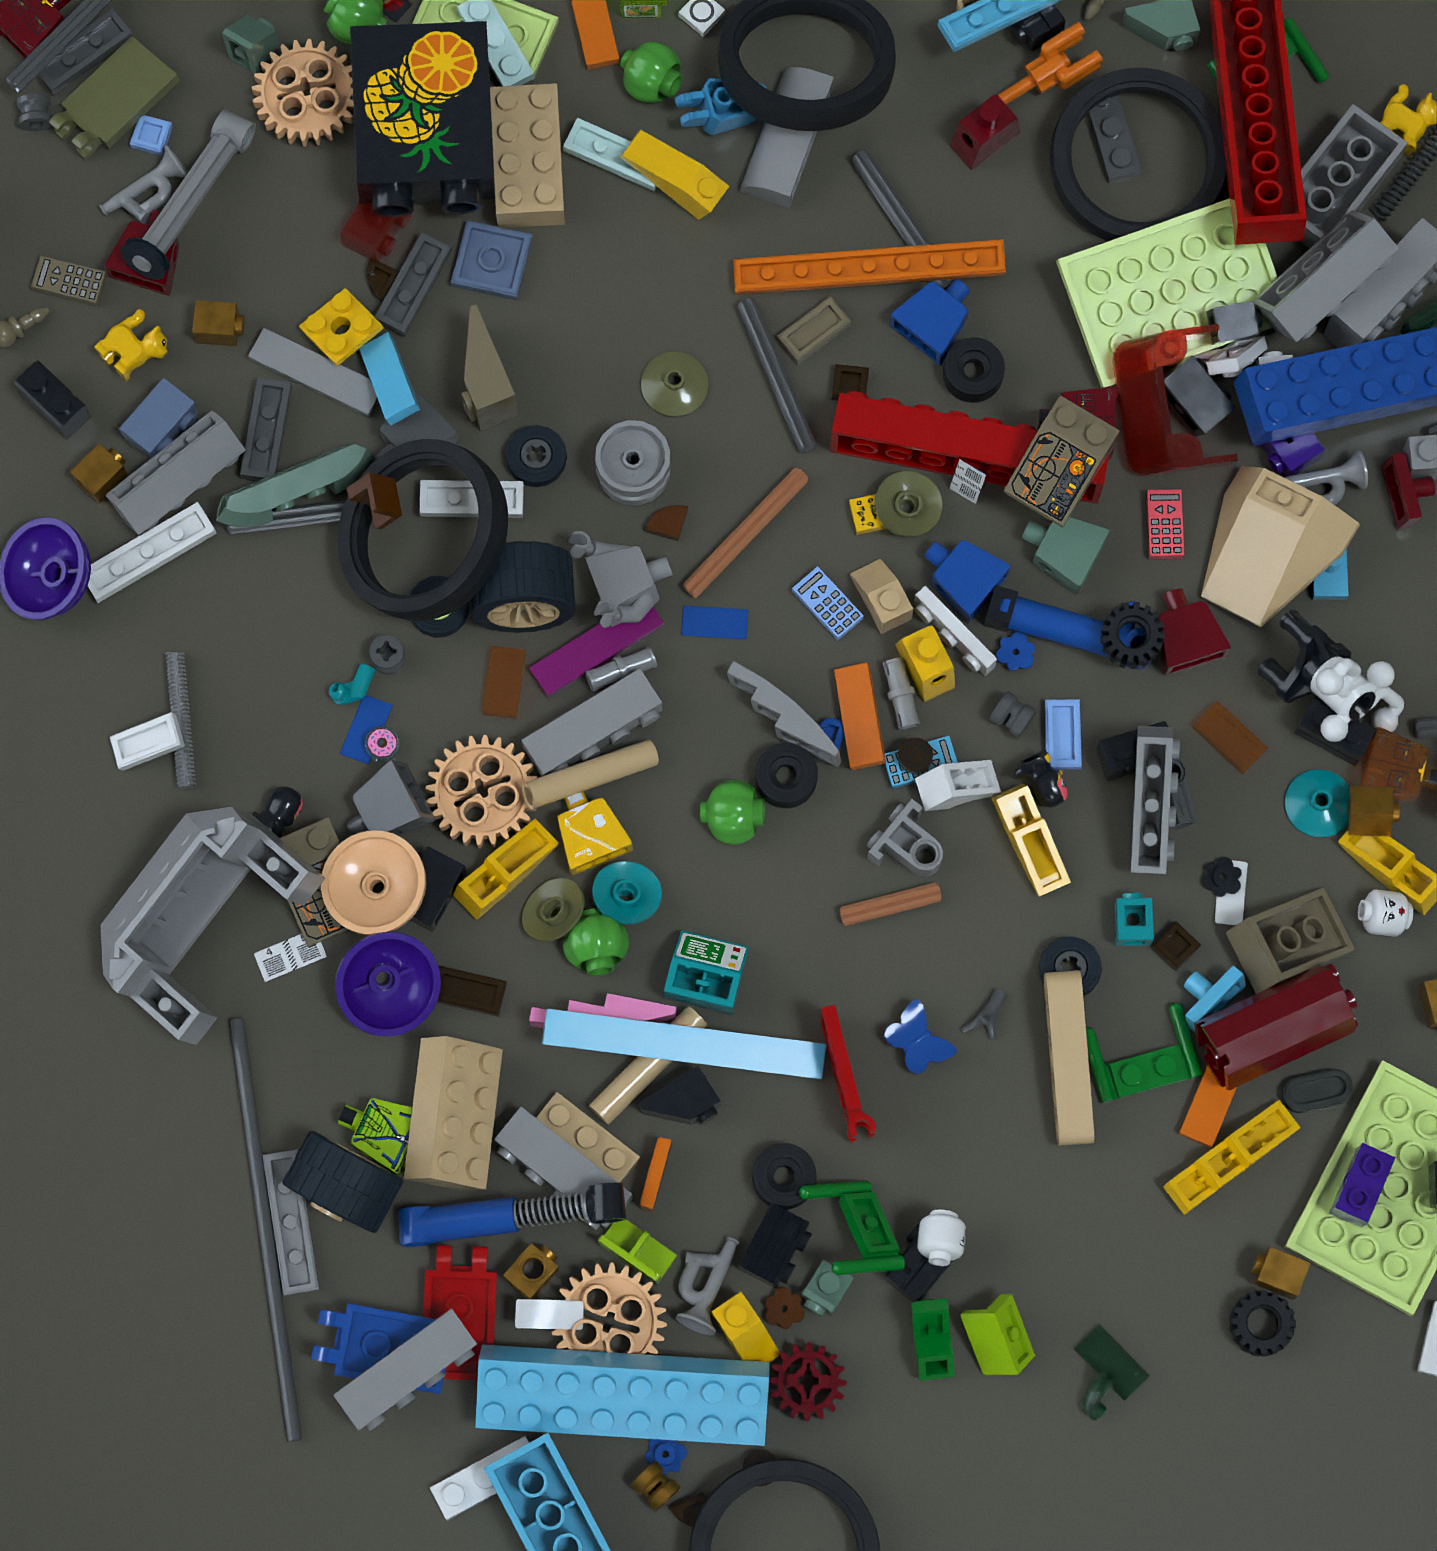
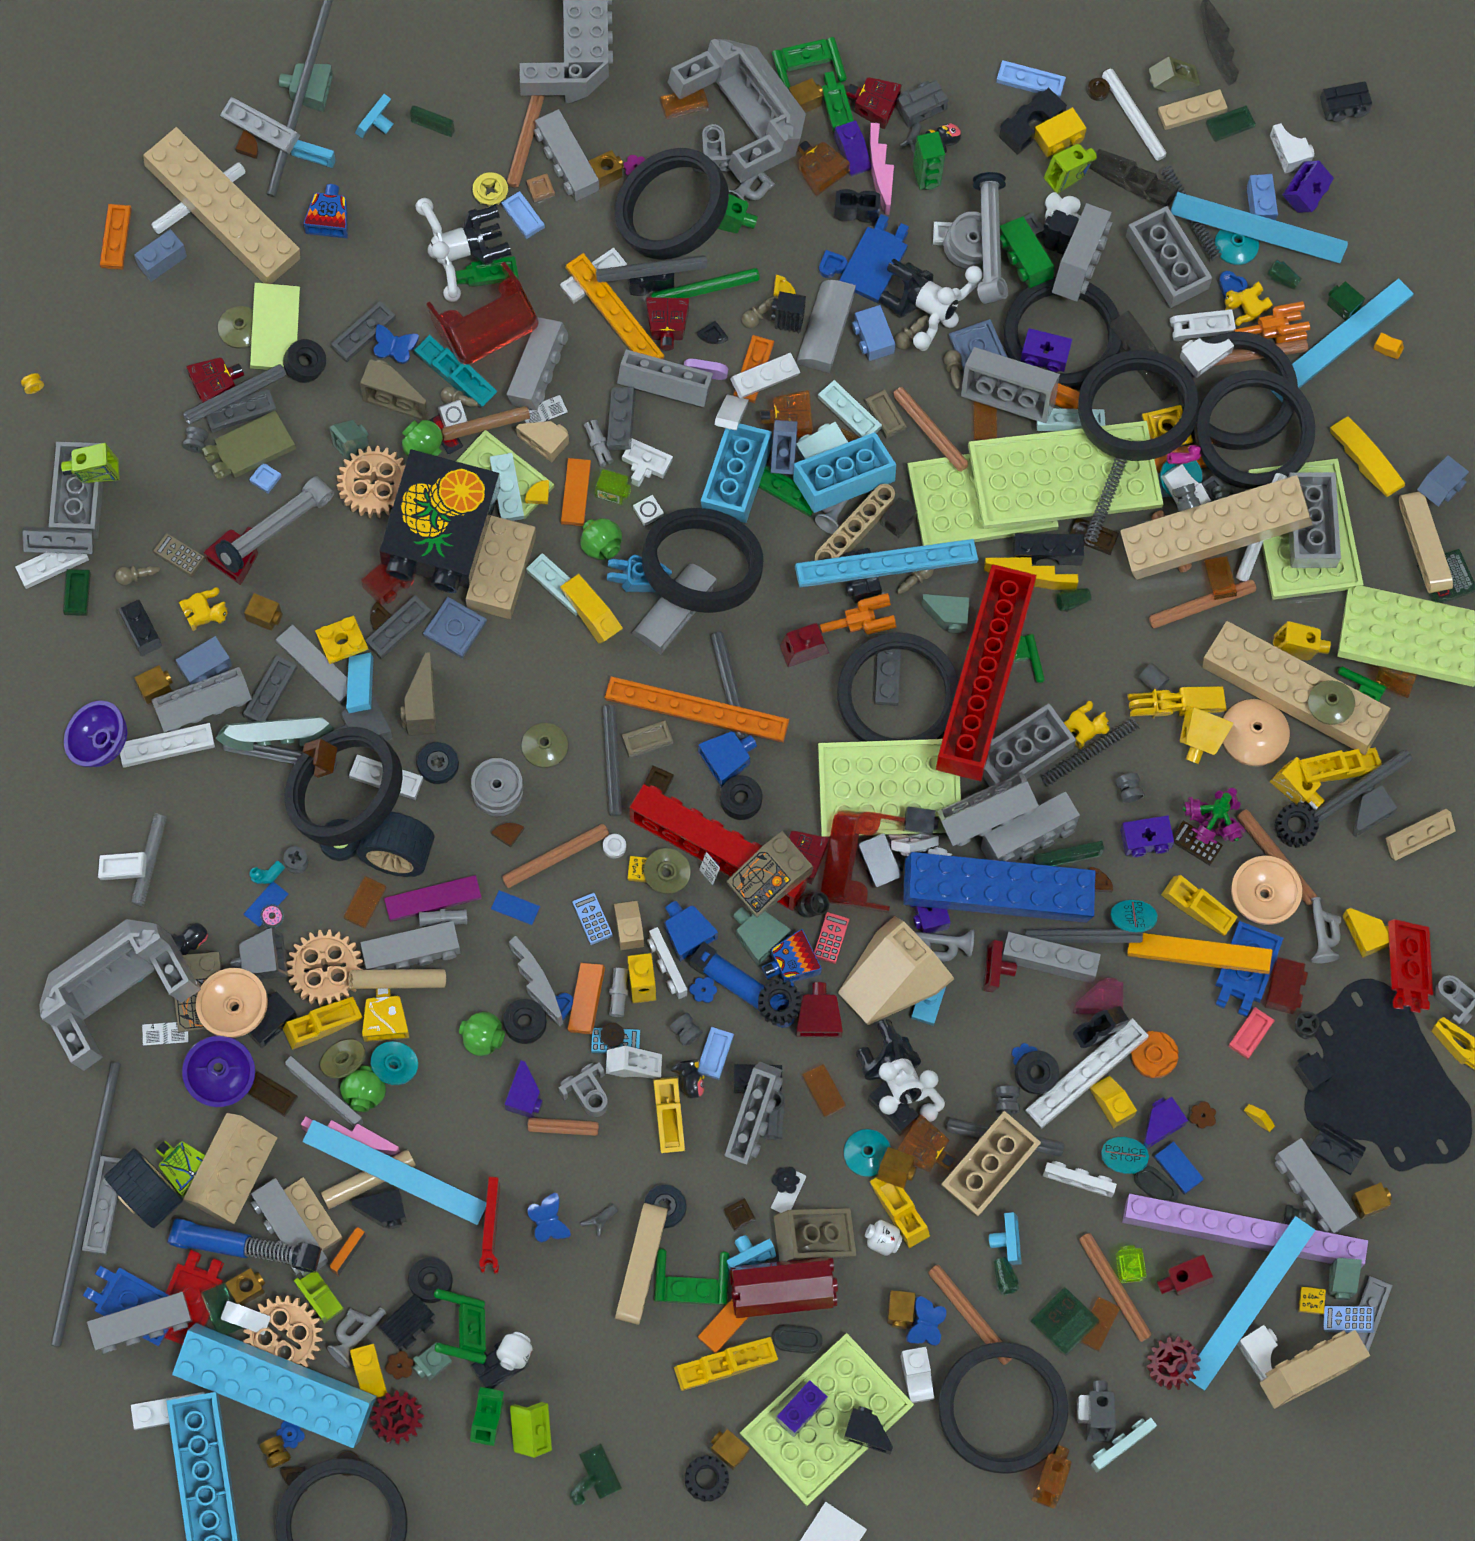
camera: 15 degrees right, 5 degrees down
light grey piece [99,144,188,224] -> none
light grey torso [568,531,673,628] -> none
teal slope [664,930,749,1015] -> none
teal brick [1114,893,1154,946] -> none
none -> clear green tile [201,1283,242,1335]
none -> light grey tile [285,1056,363,1128]
none -> dark purple slope [505,1060,543,1118]
none -> yellow tile [525,480,549,504]
none -> white tile [603,834,626,859]
none -> torso [762,929,822,983]
none -> pearl dark grey wheel [797,892,830,918]

